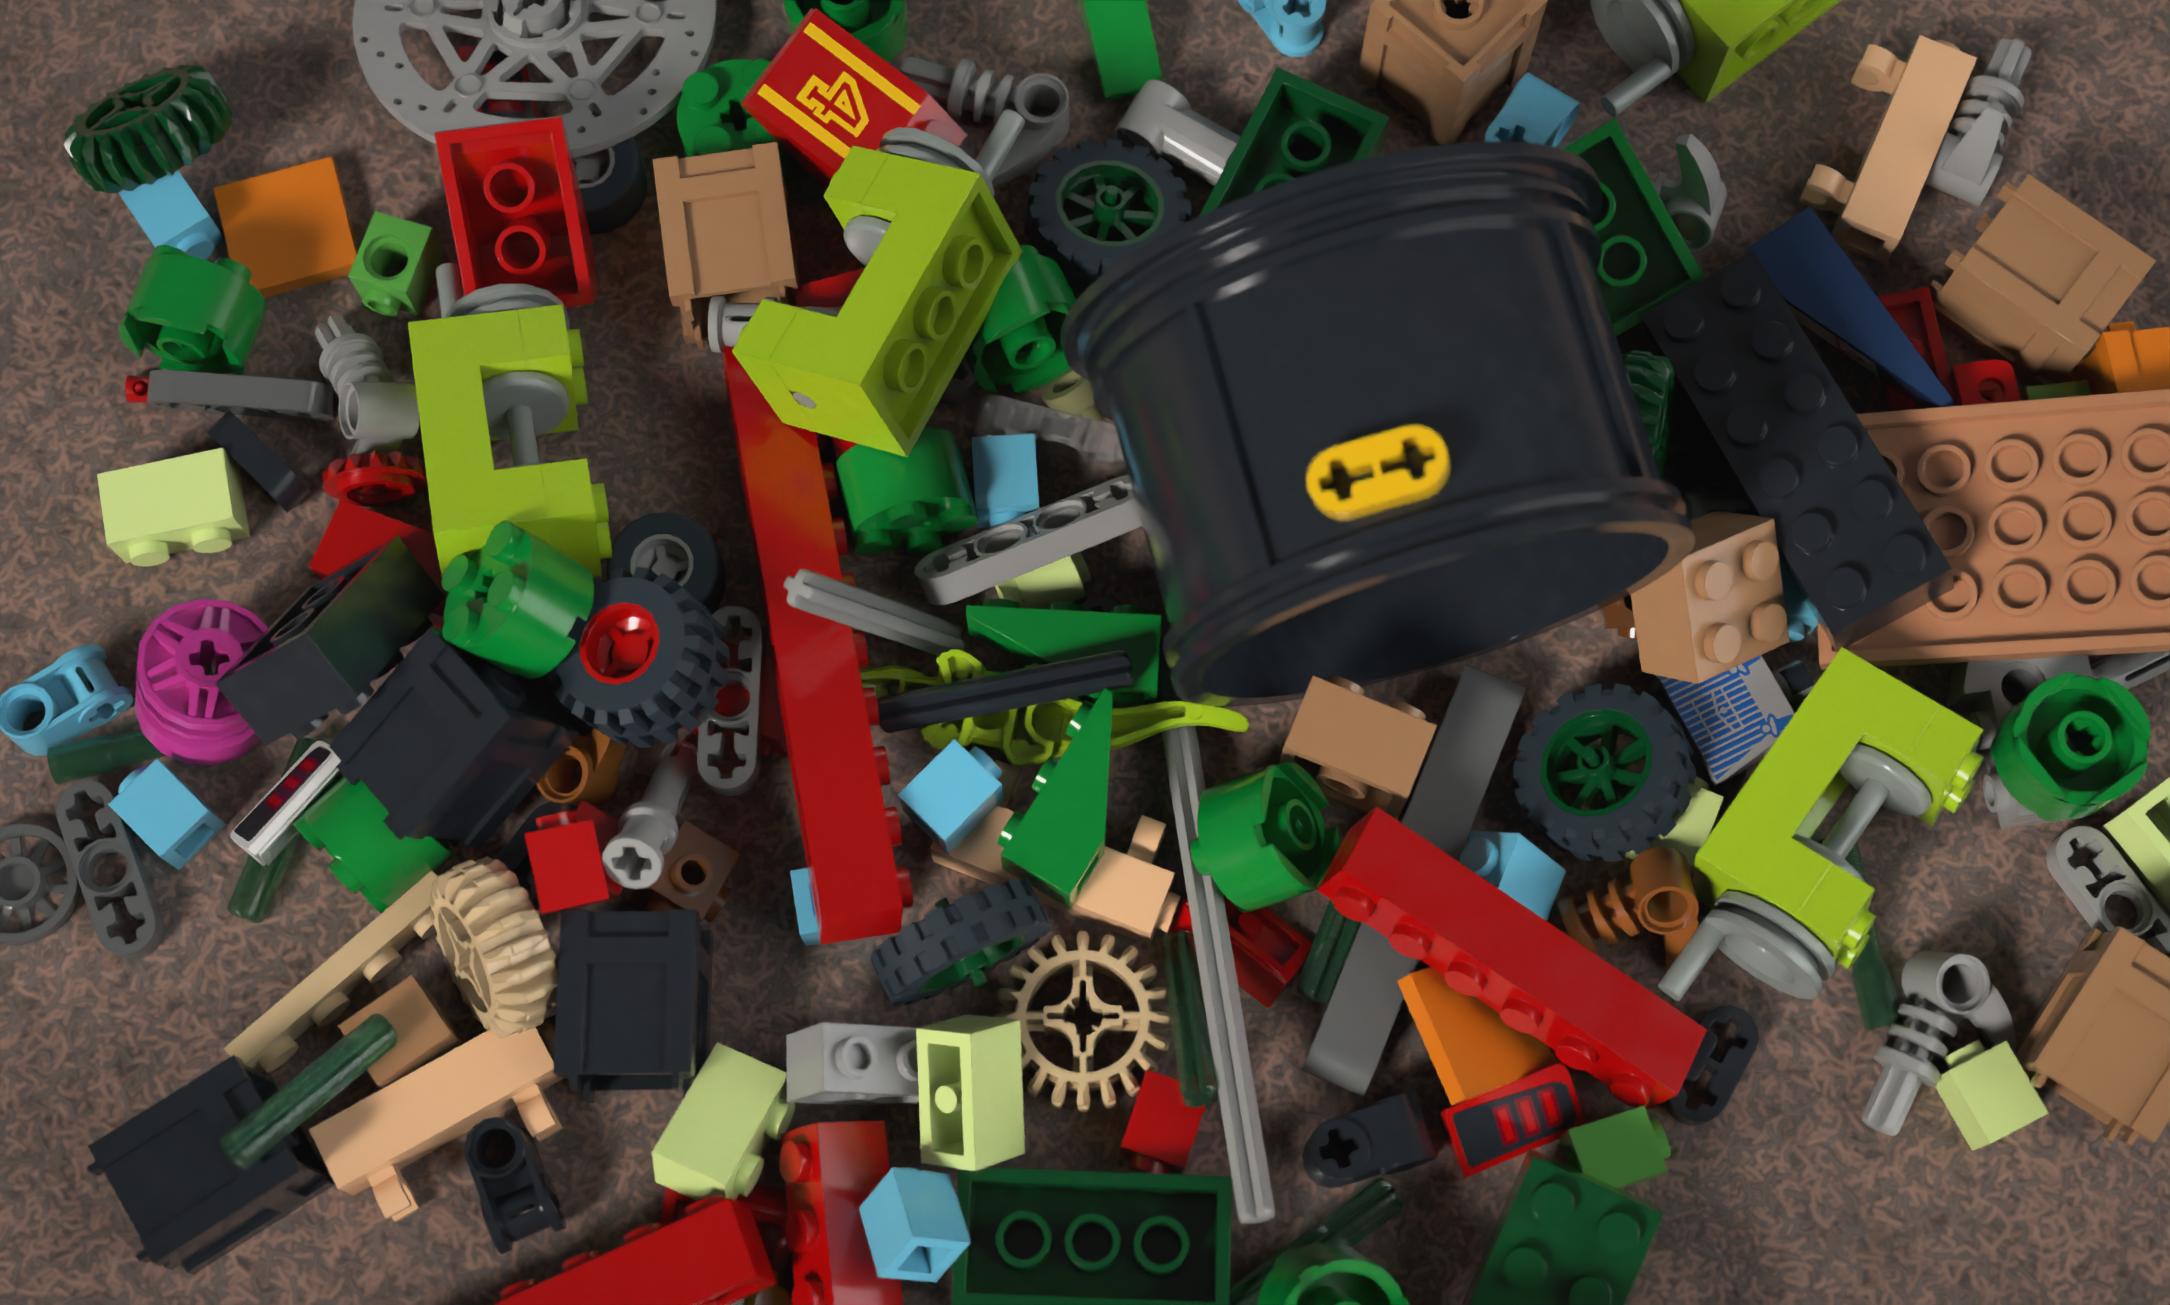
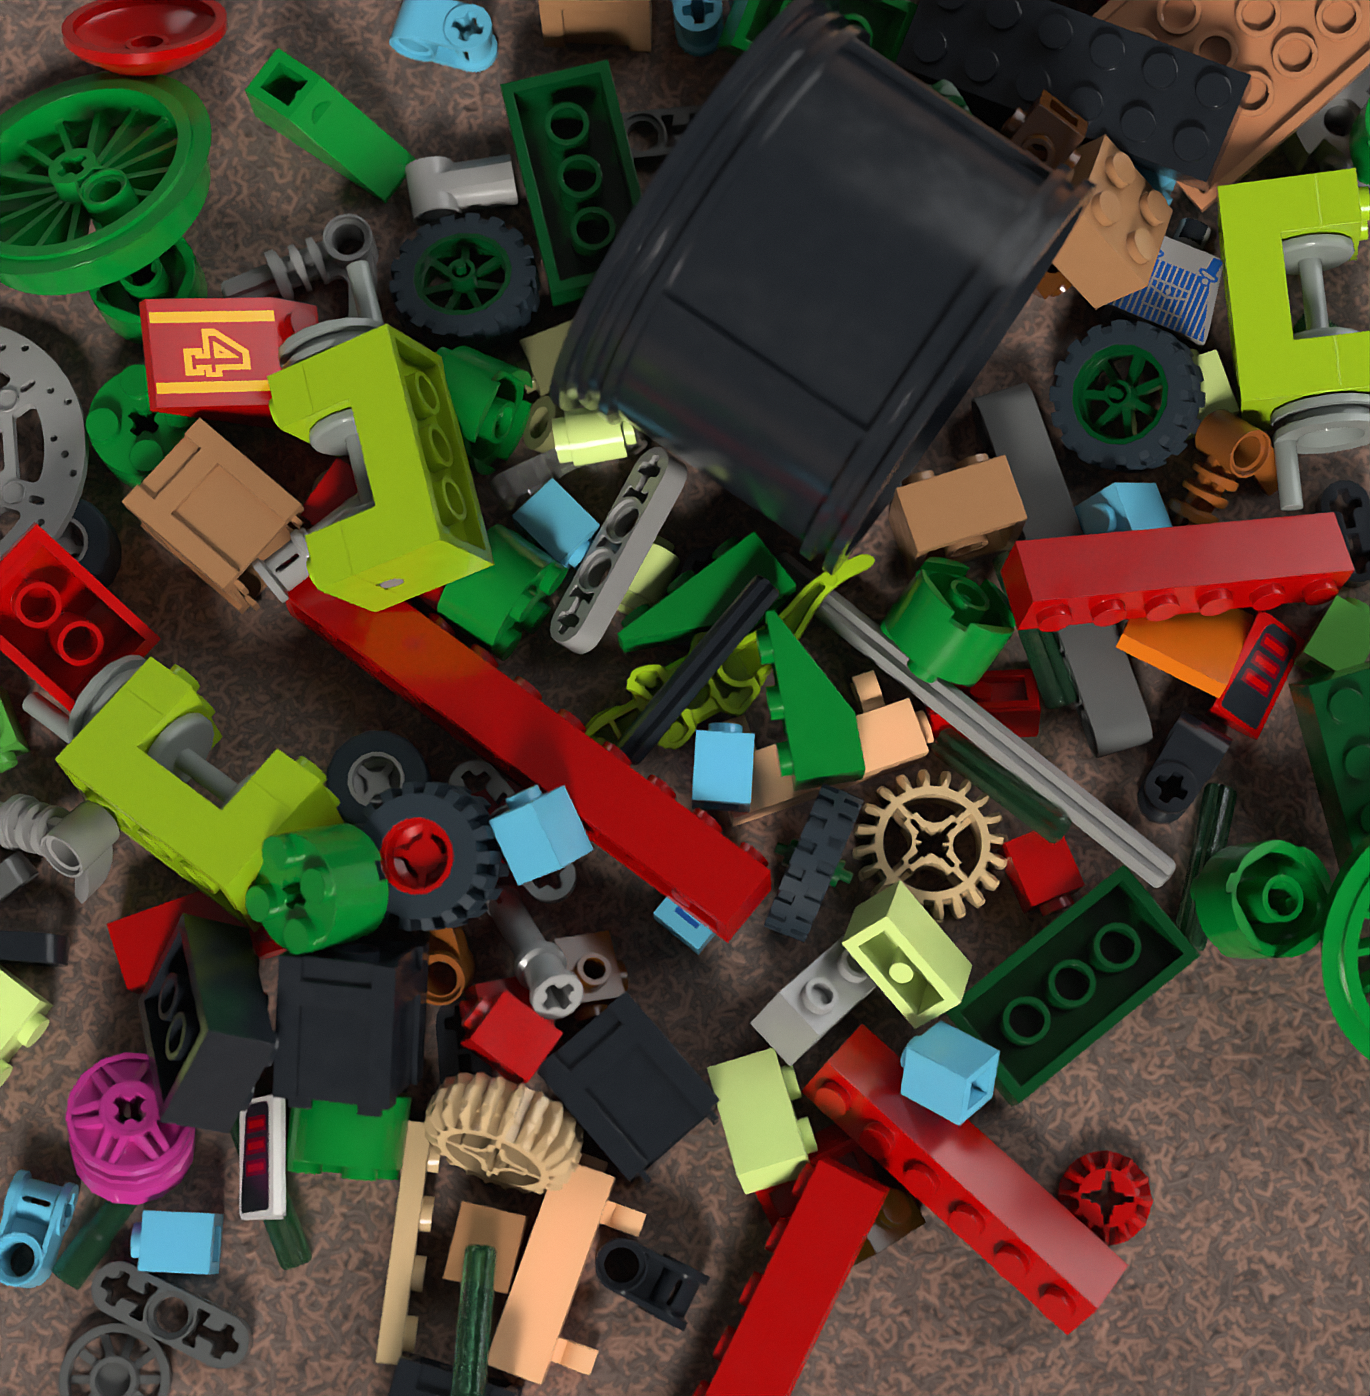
camera: 40 degrees left, 5 degrees up
red gear [322,450,427,507] -> none
light grey axle [783,569,966,657] -> none
yellow beam [1307,425,1450,520] -> none
none -> medium azure brick [488,784,594,886]
none -> yellowish green brick [552,407,637,467]
none -> reddish brown brick [998,89,1089,170]

